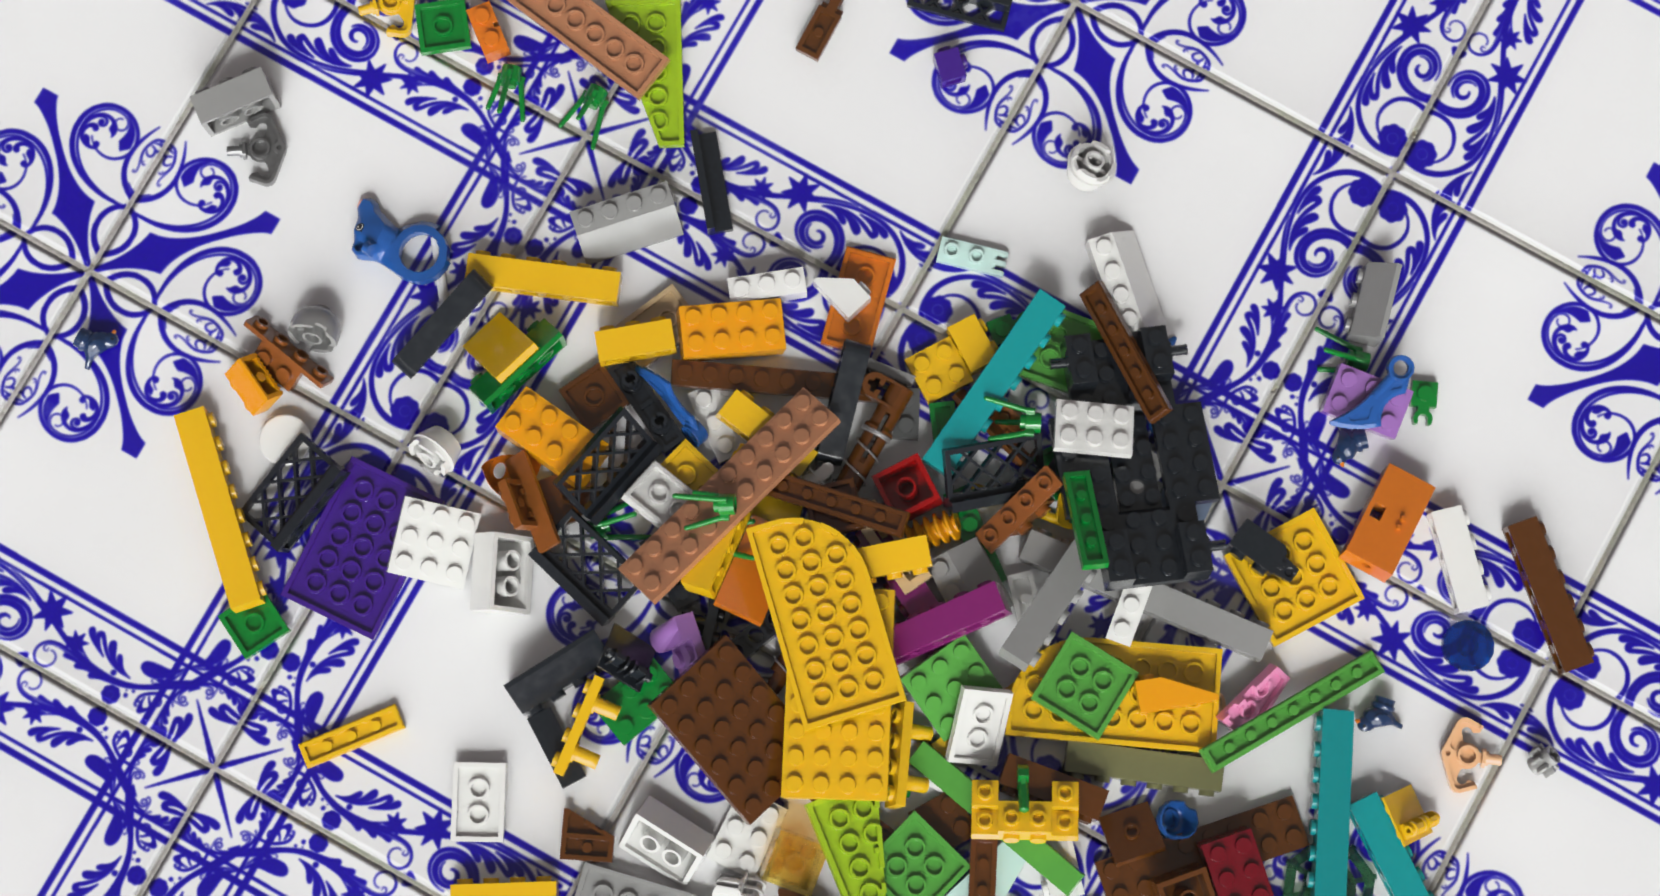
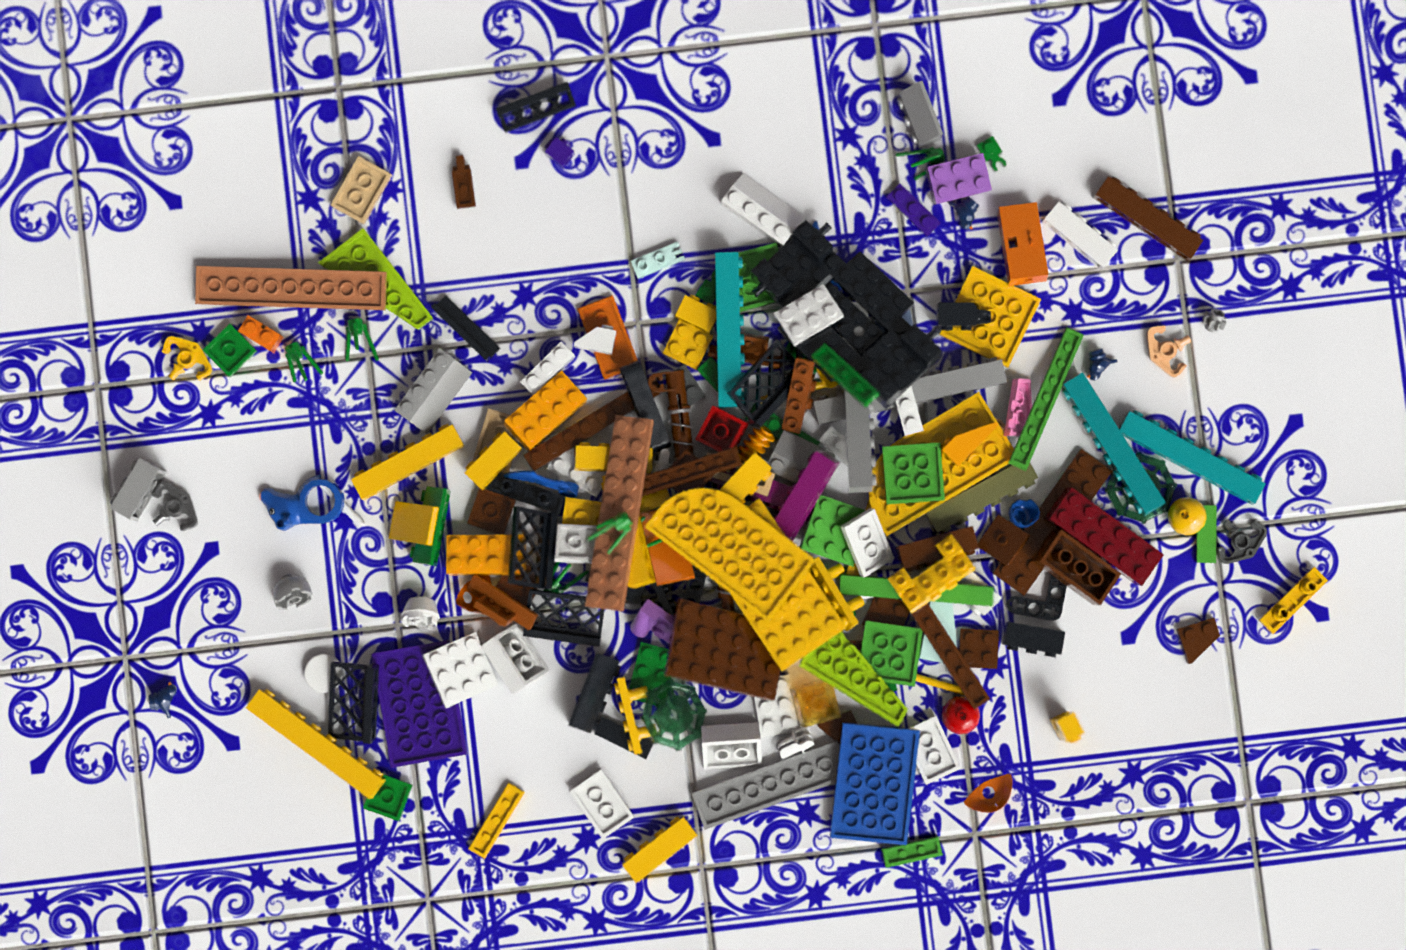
camera: 35 degrees left, 5 degrees up
light orange brick [225,353,283,416] -> none
dark orange bracket [243,315,334,392] -> none
black beam [391,269,494,379] -> none
reddish brown wing [560,808,615,863] -> none
black hinge [597,623,656,693] -> none
light grey tile [866,358,916,388] -> none
green plant [984,395,1042,441] -> none
green bar [1017,764,1029,813] -> none
white cone [1067,140,1117,191] -> none
reddish brown tile [1079,280,1174,424] -> none
blue piece [1329,355,1415,429] -> none
yellow hinge [1381,784,1440,847] -> none
clear blue tile [1441,620,1494,672] -> none
none -> clear green plate [640,678,707,751]
none -> dark purple plate [886,183,941,237]

